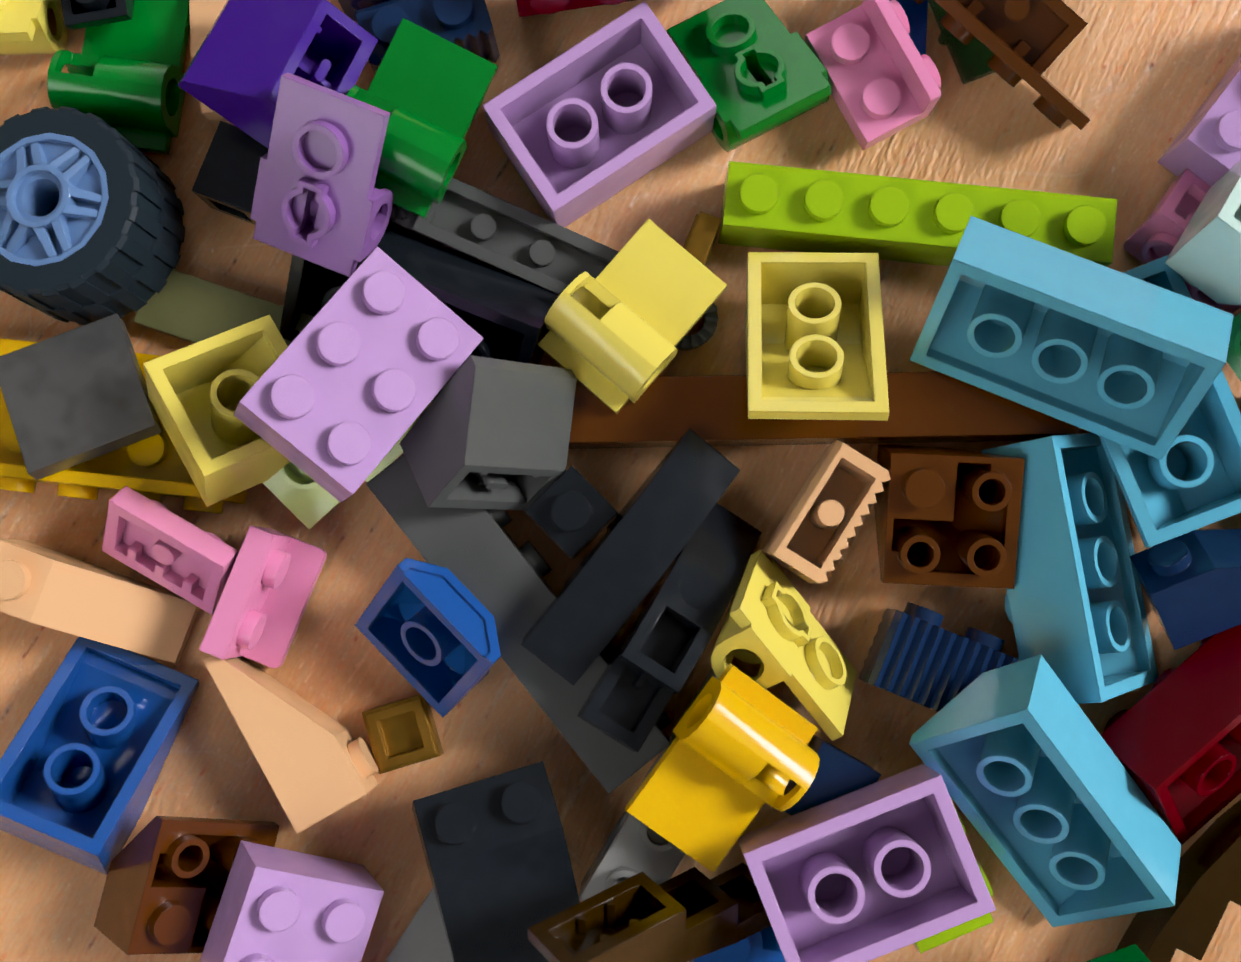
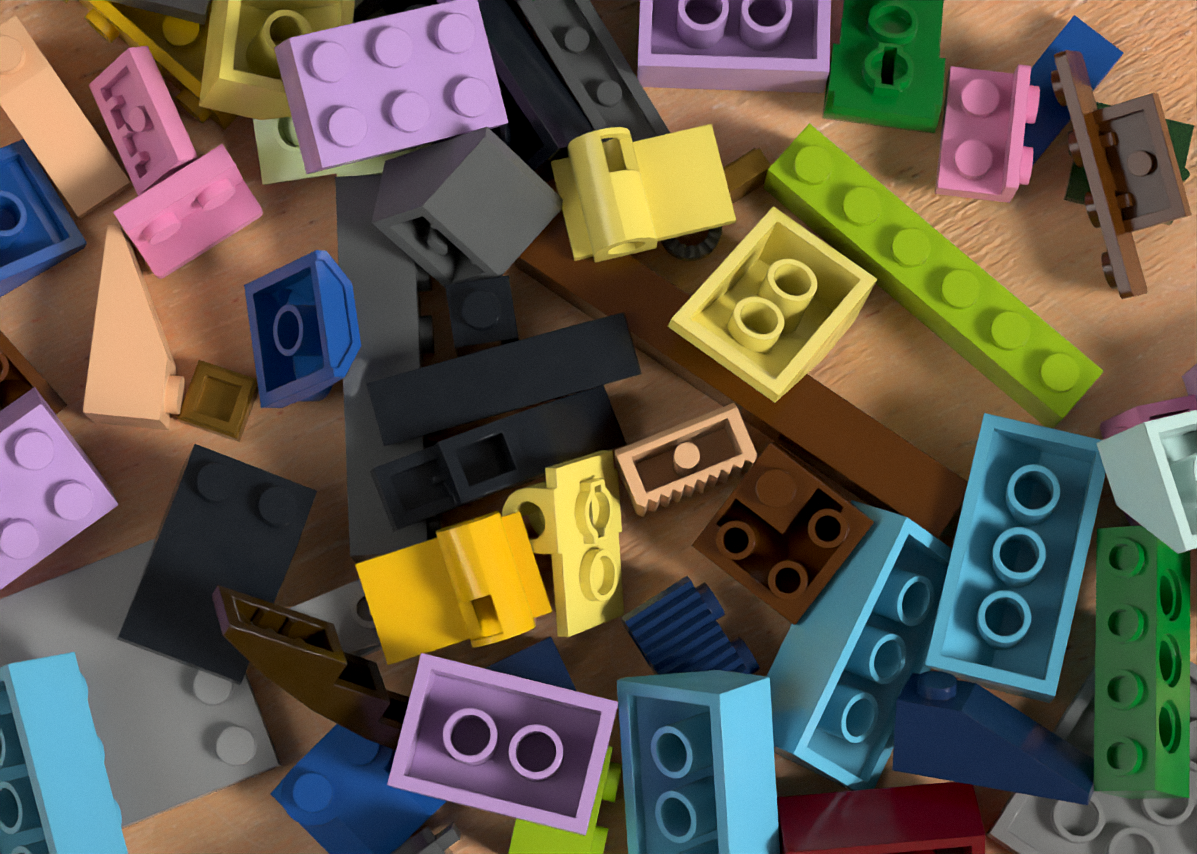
camera: 30 degrees right, 5 degrees down
medium azure slope [910,216,1234,460] -> none

